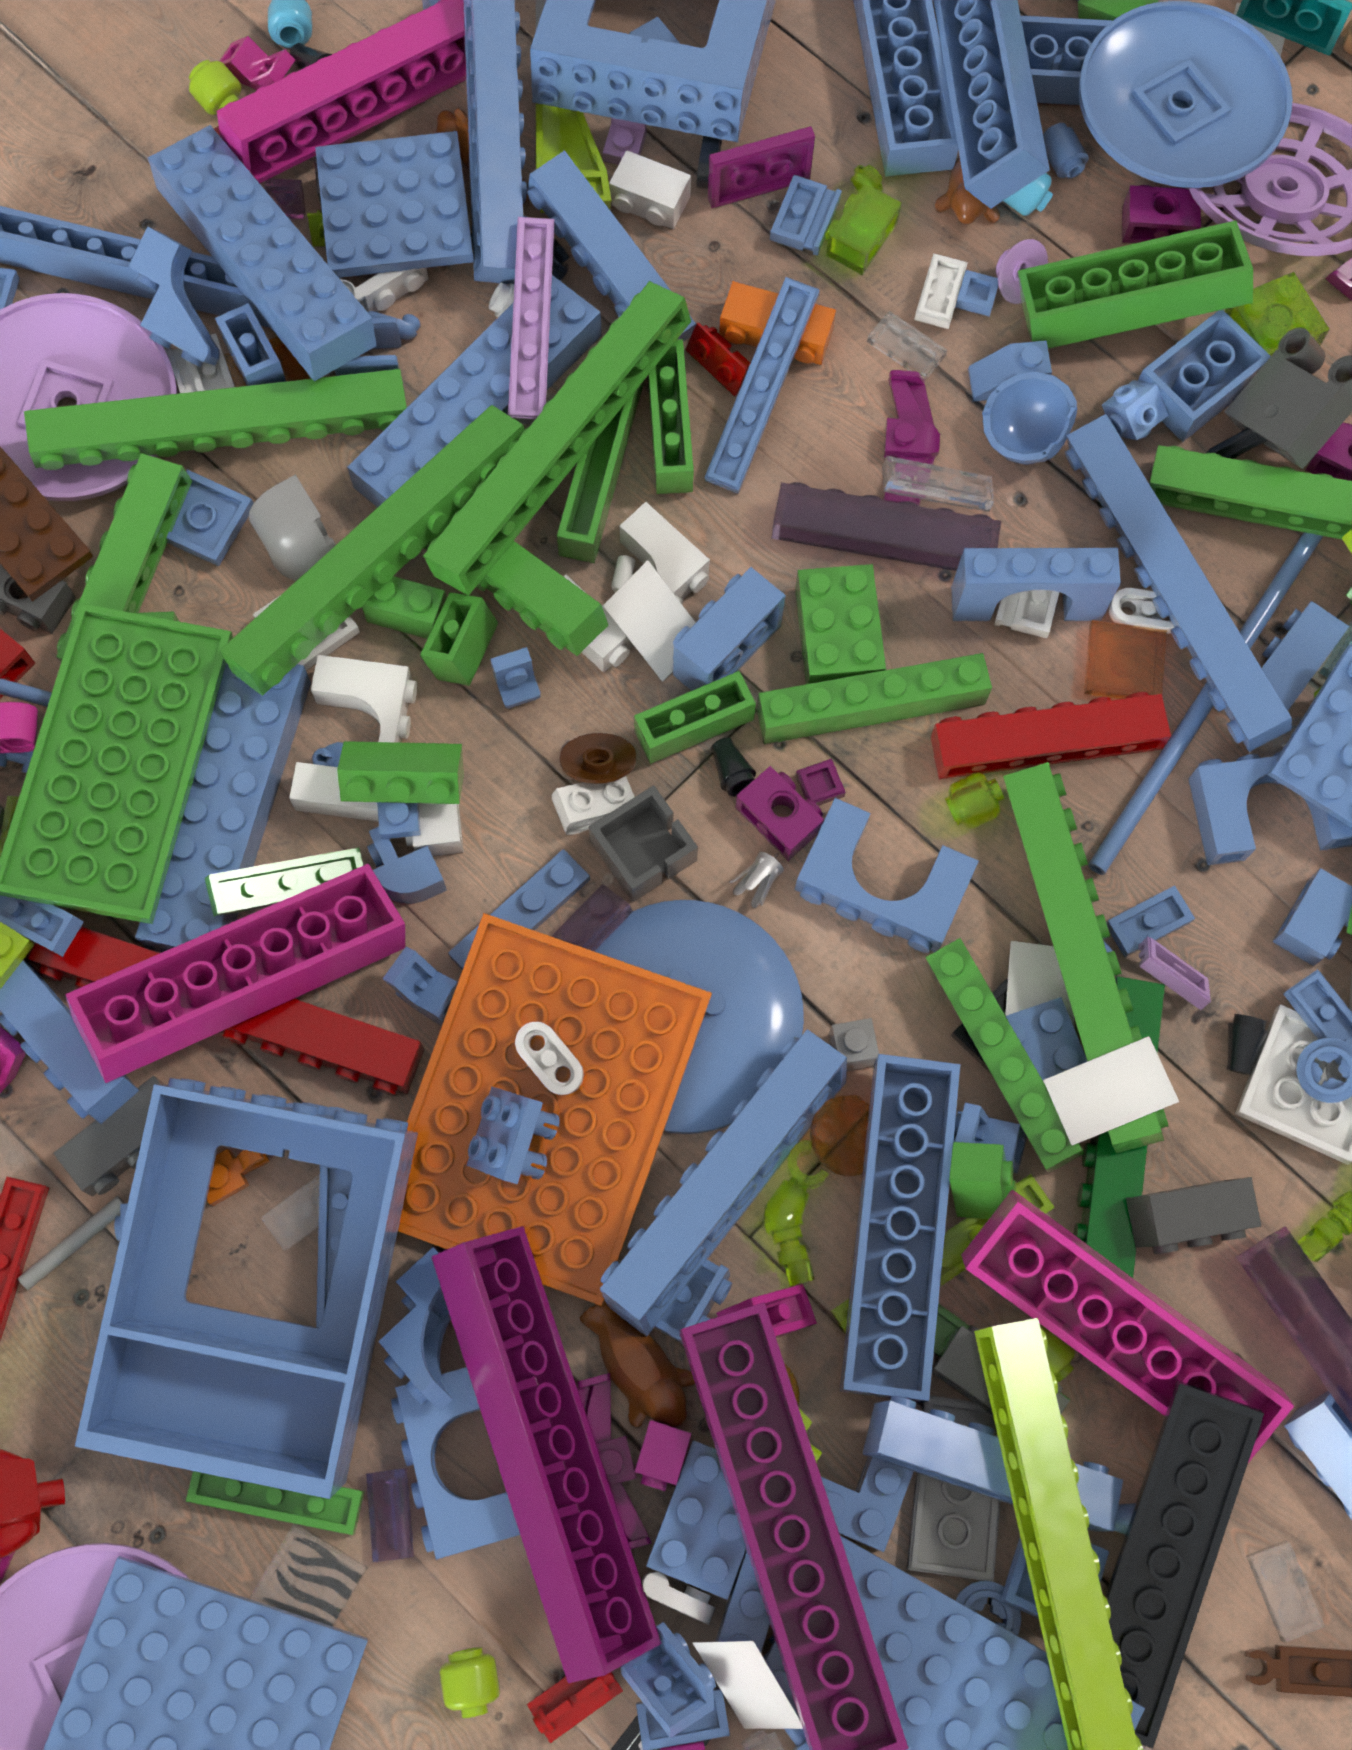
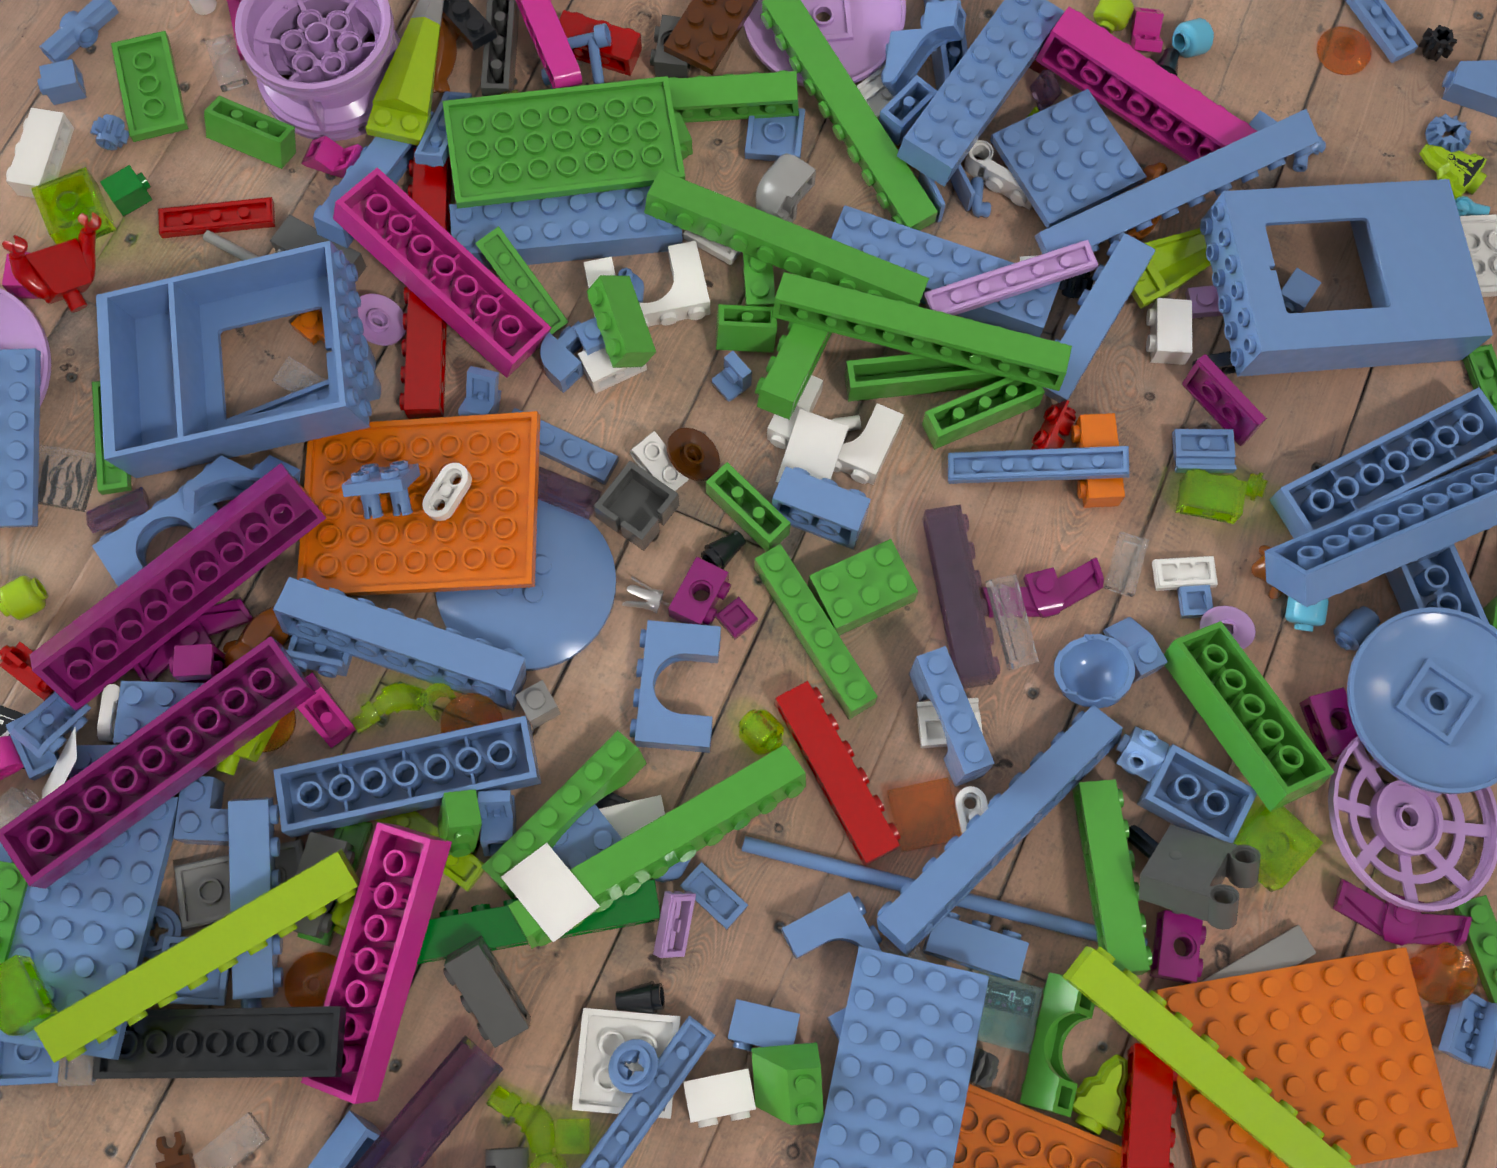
camera: 70 degrees right, 0 degrees up
none -> clear orange dish [284,952,337,1007]
none -> lavender dish [358,294,406,346]

